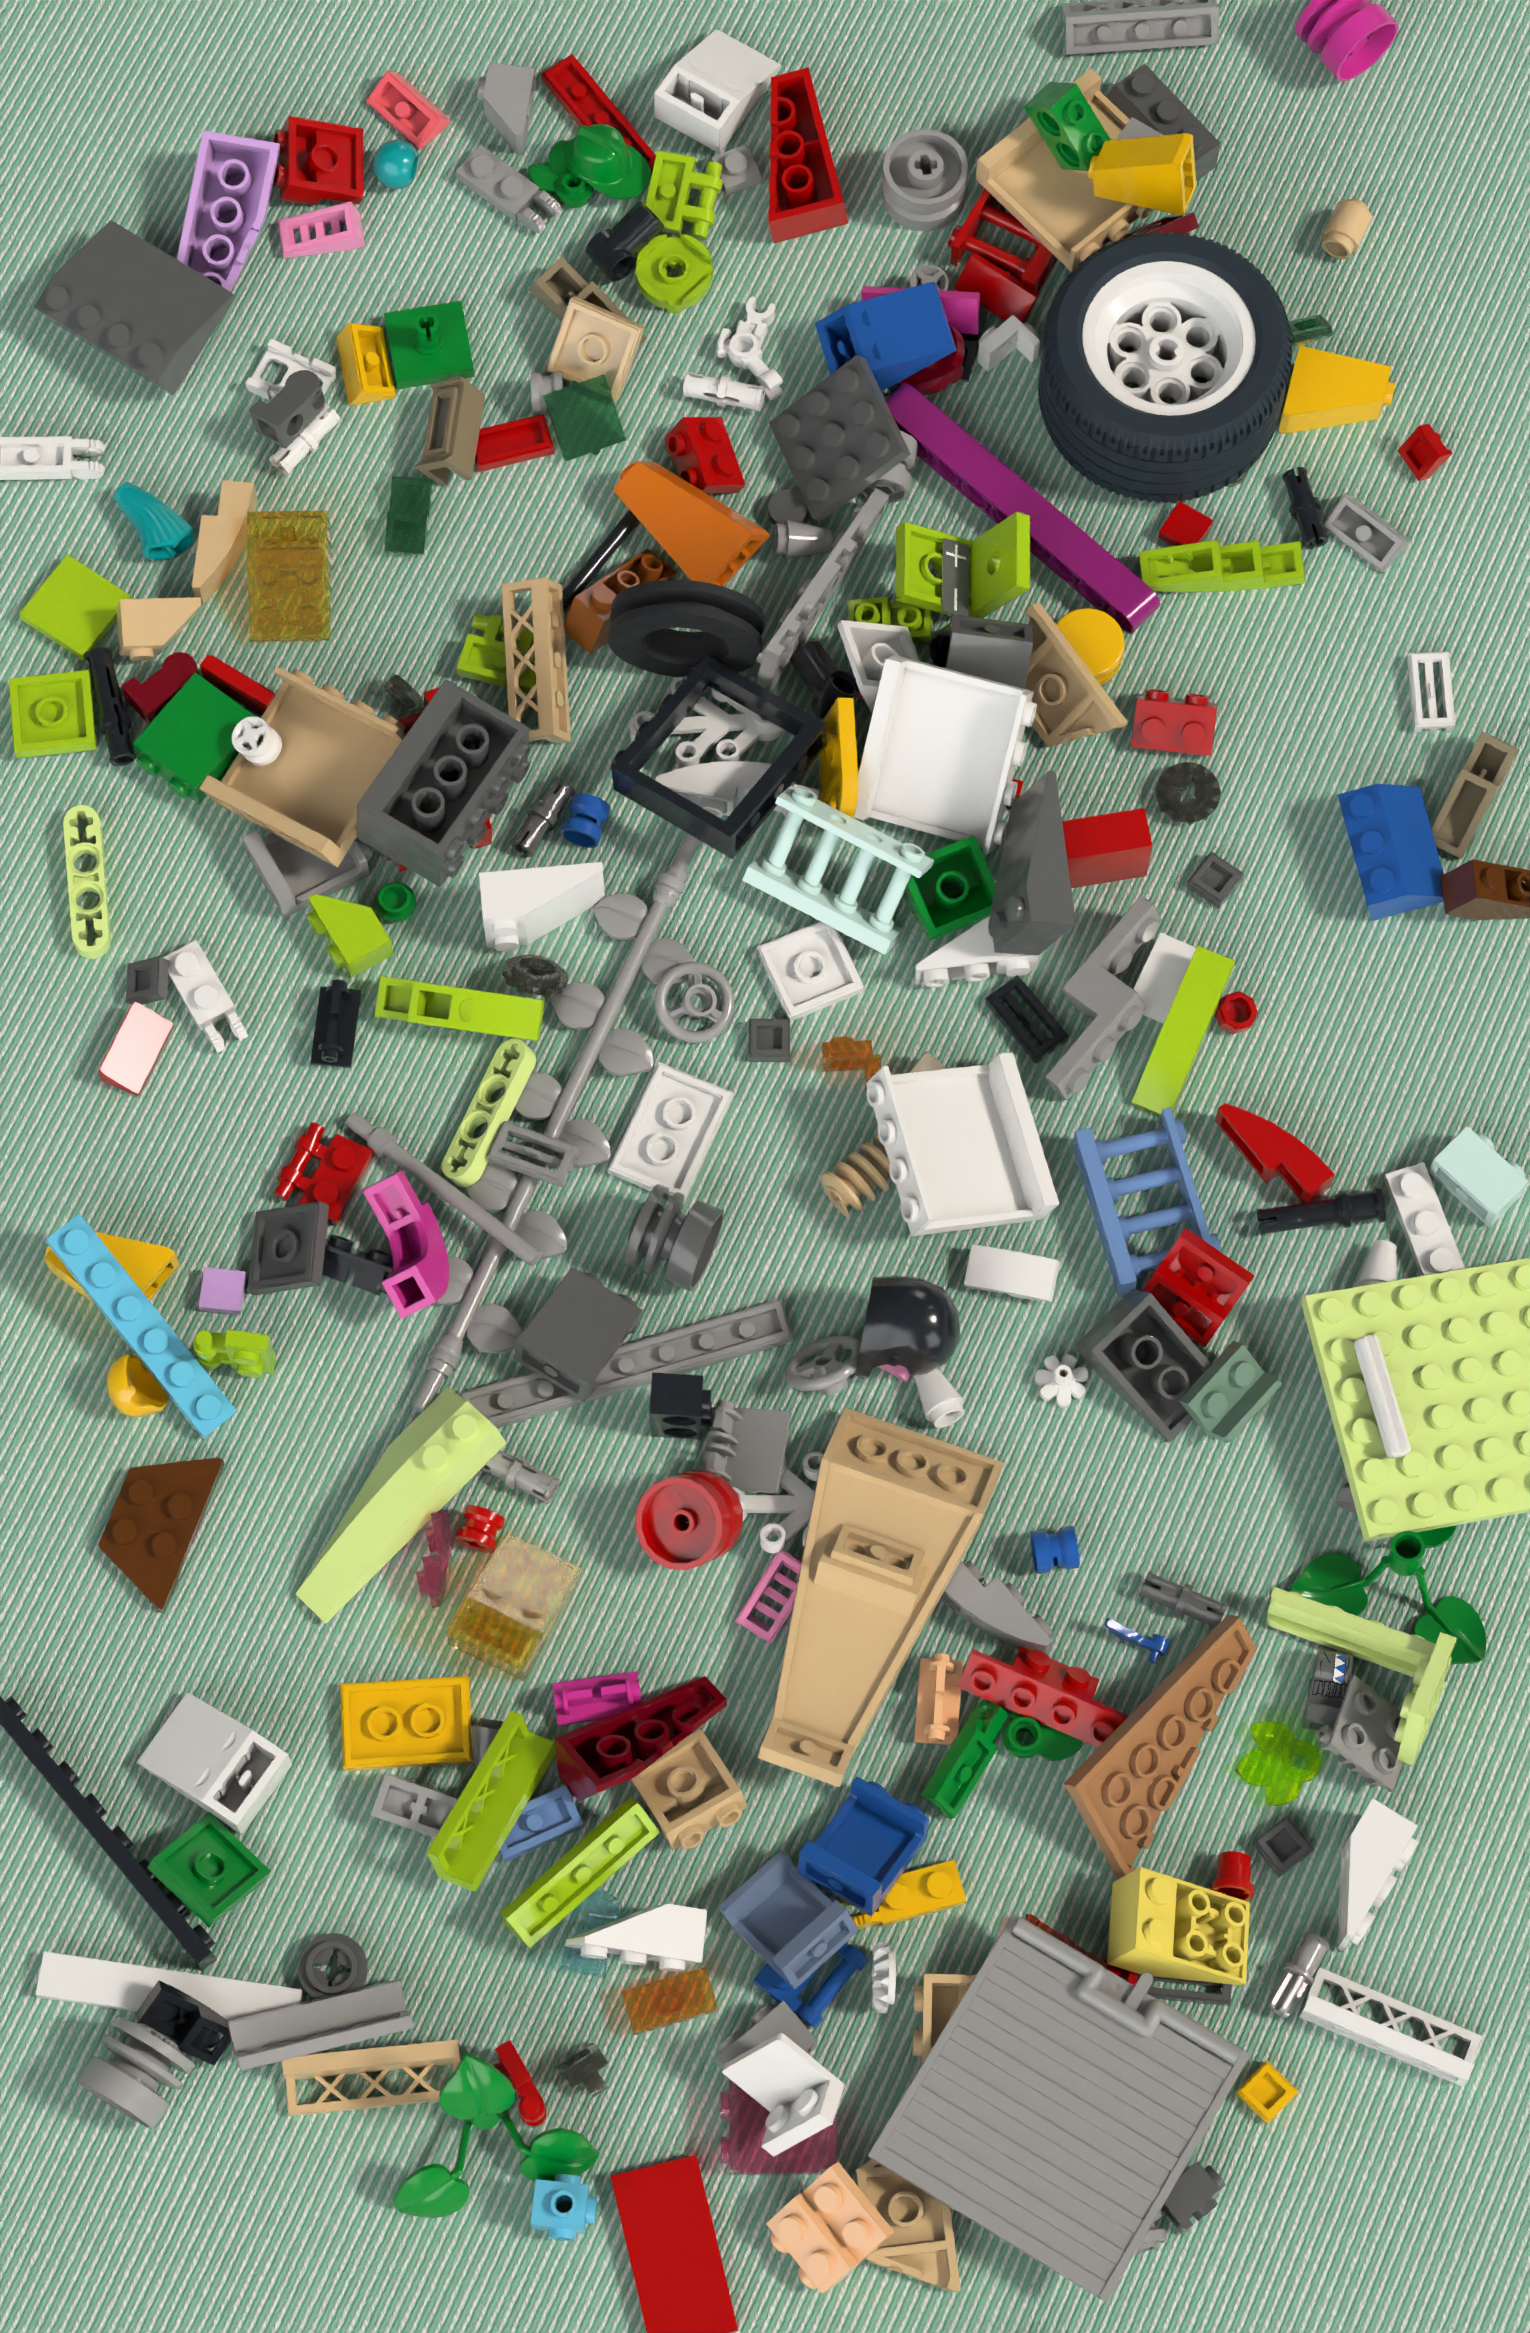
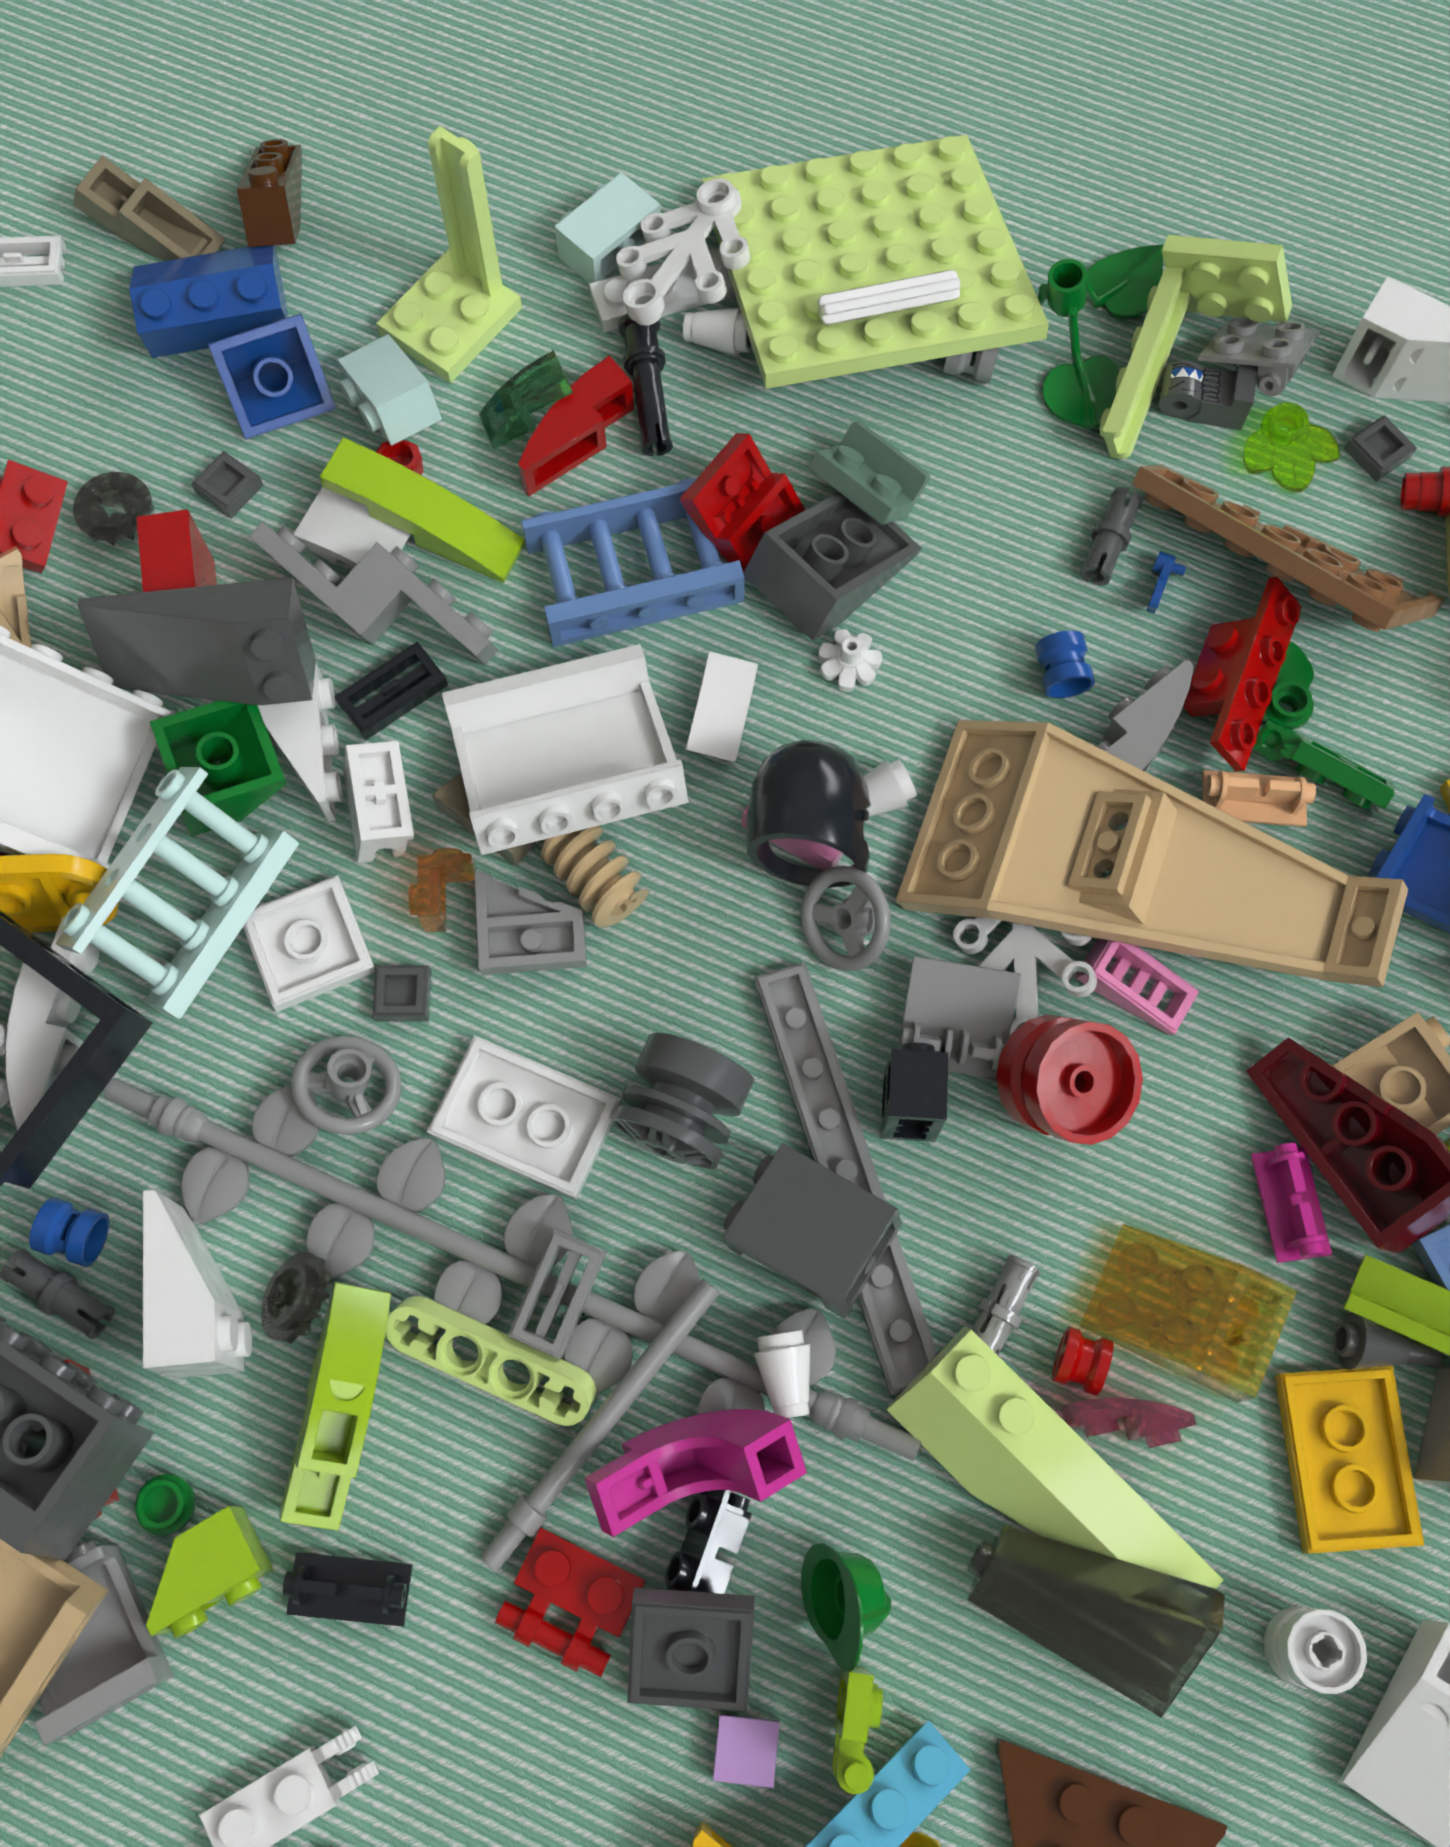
camera: 90 degrees left, 0 degrees up
none -> blue slope [208,313,336,439]
none -> light aqua brick [338,334,442,446]
none -> white hinge [343,741,414,863]
none -> yellowish green bracket [376,126,522,383]
none -> light grey wing [475,872,587,975]
none -> clear green slope [479,350,573,449]
none -> white plant [616,178,751,326]
none -> white cone [753,1330,810,1418]
none -> green piece [801,1543,891,1671]
none -> clear smoke slope [967,1524,1225,1718]
none -> white wheel [1264,1606,1367,1694]

